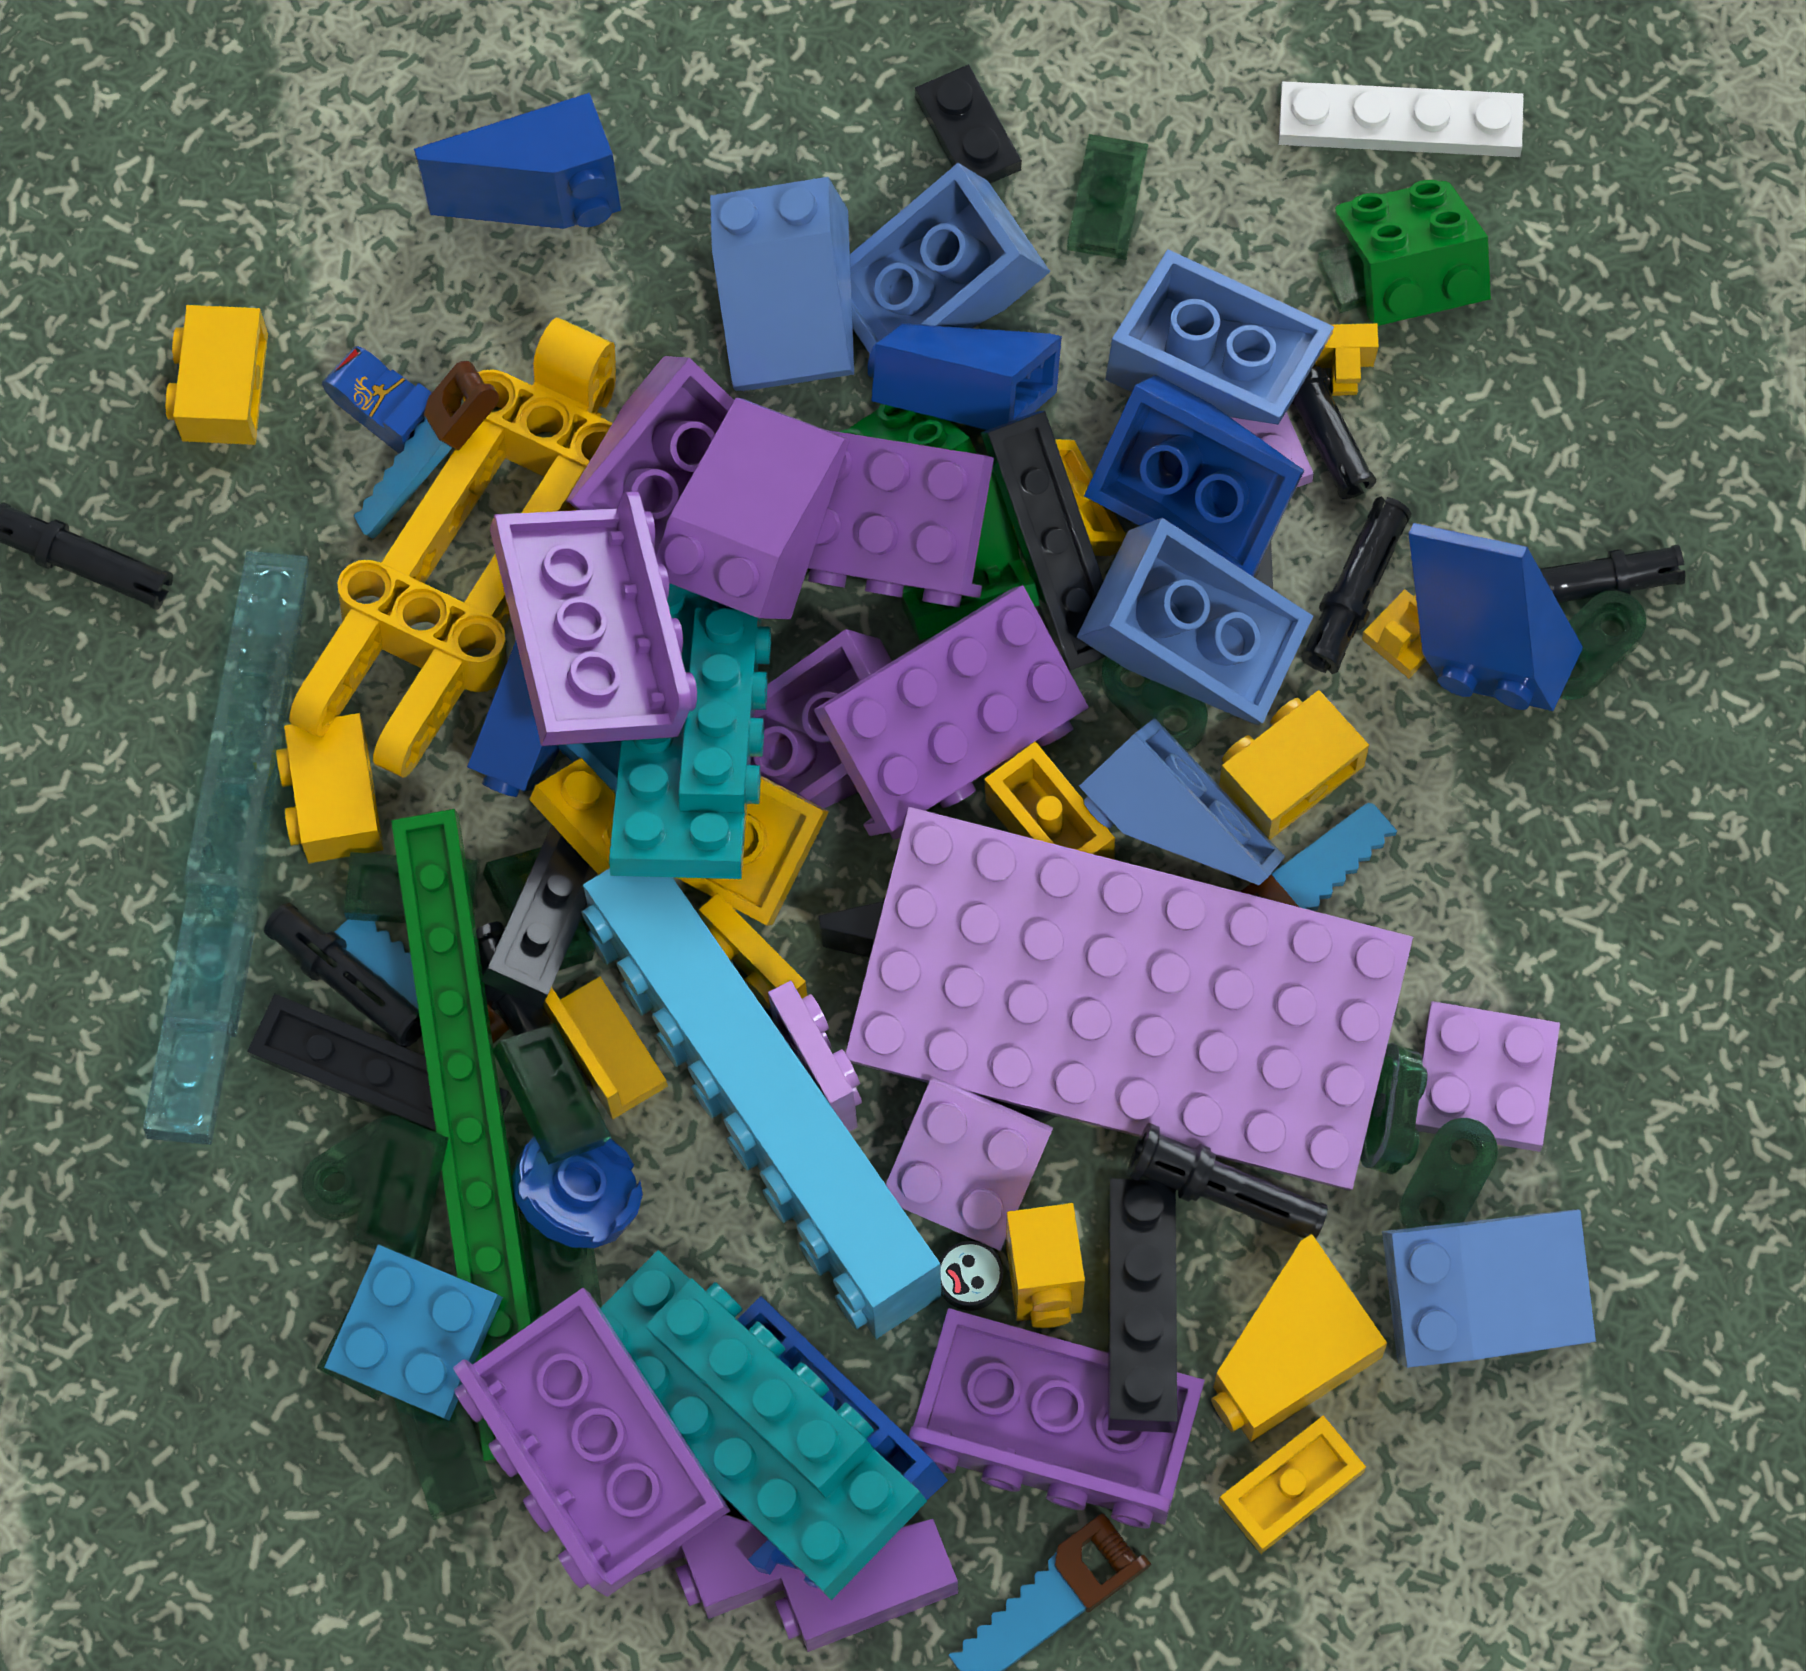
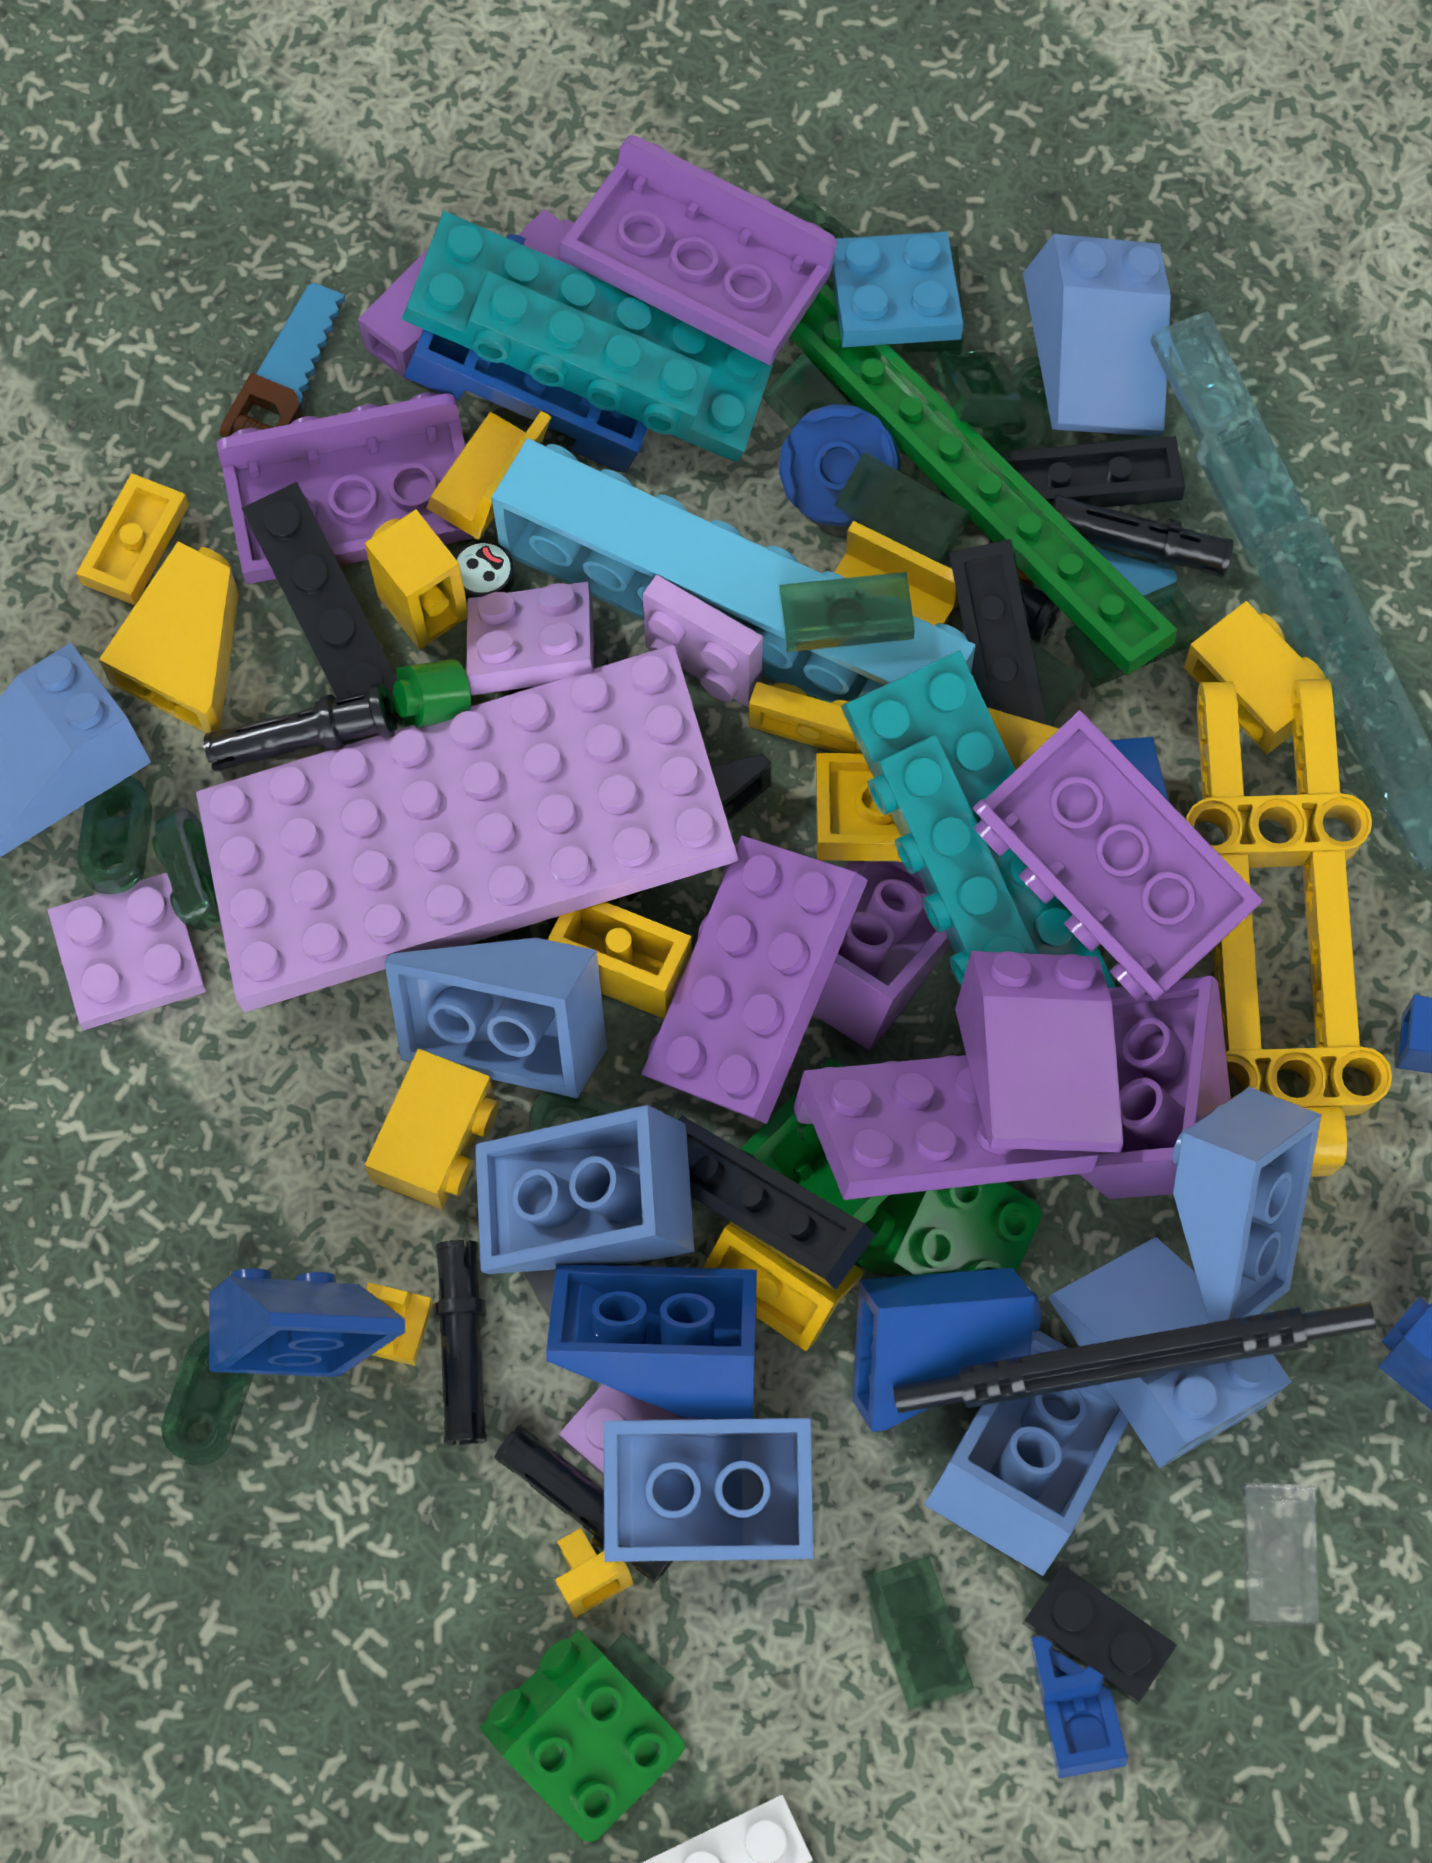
camera: 150 degrees right, 0 degrees up
piece [354,361,499,539] -> none
dark azure piece [1240,803,1397,911] -> none
black pin [1540,545,1686,603] -> none
none -> green plate [393,659,471,728]
none -> yellow panel [426,411,551,540]
none -> clear green plate [779,572,915,652]
none -> black axle [893,1301,1376,1413]
none -> medium blue slope [1023,234,1171,436]
none -> blue slope [1031,1636,1128,1779]
none -> medium blue slope [1172,1087,1322,1323]
none -> clear plate [1243,1483,1319,1627]

